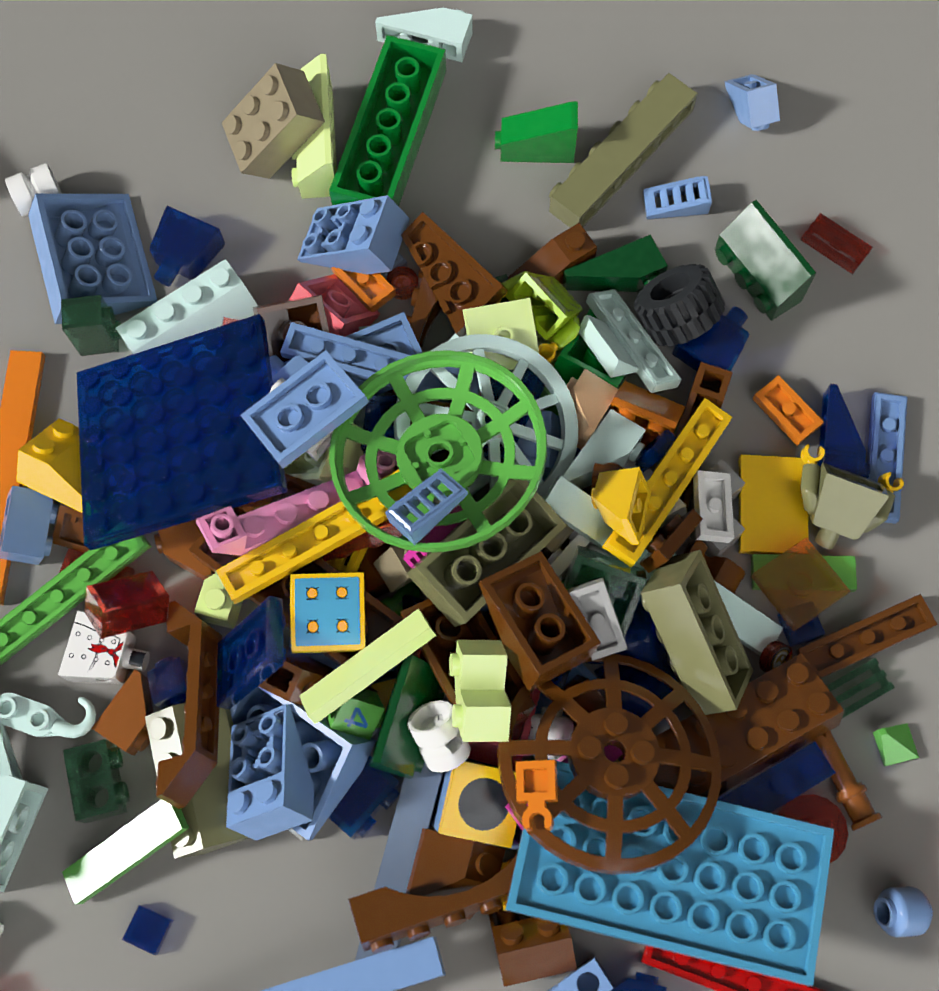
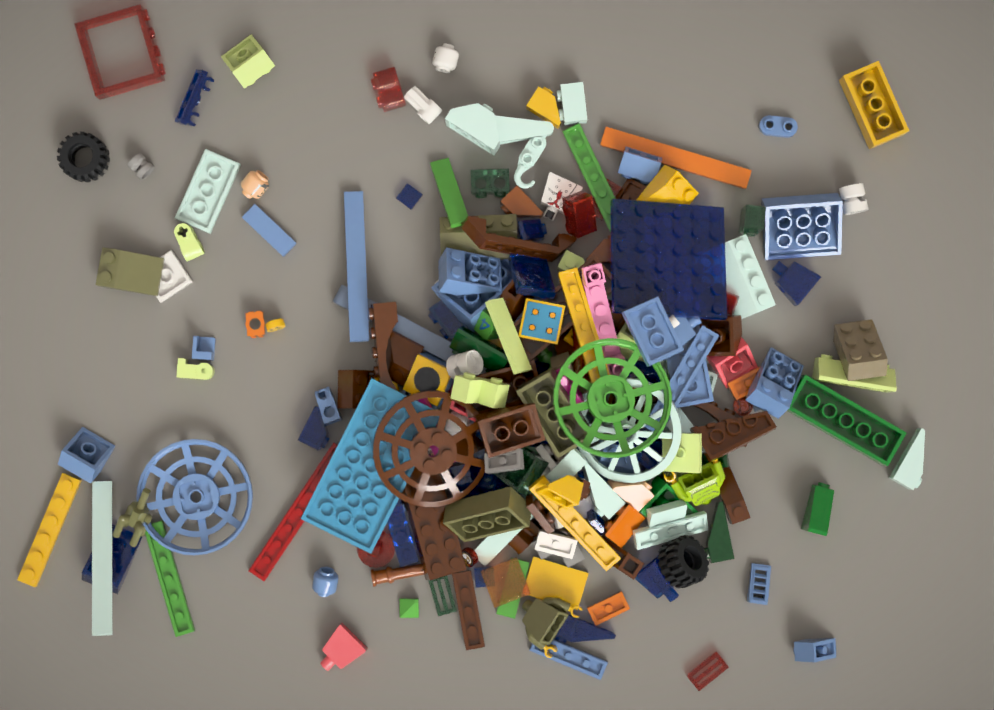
camera: 105 degrees right, 15 degrees up
medium blue slope [385,468,468,545] -> none
orange plate [516,760,558,831] -> none
olive brick [549,73,698,228] -> none
slope [714,200,816,321] -> none

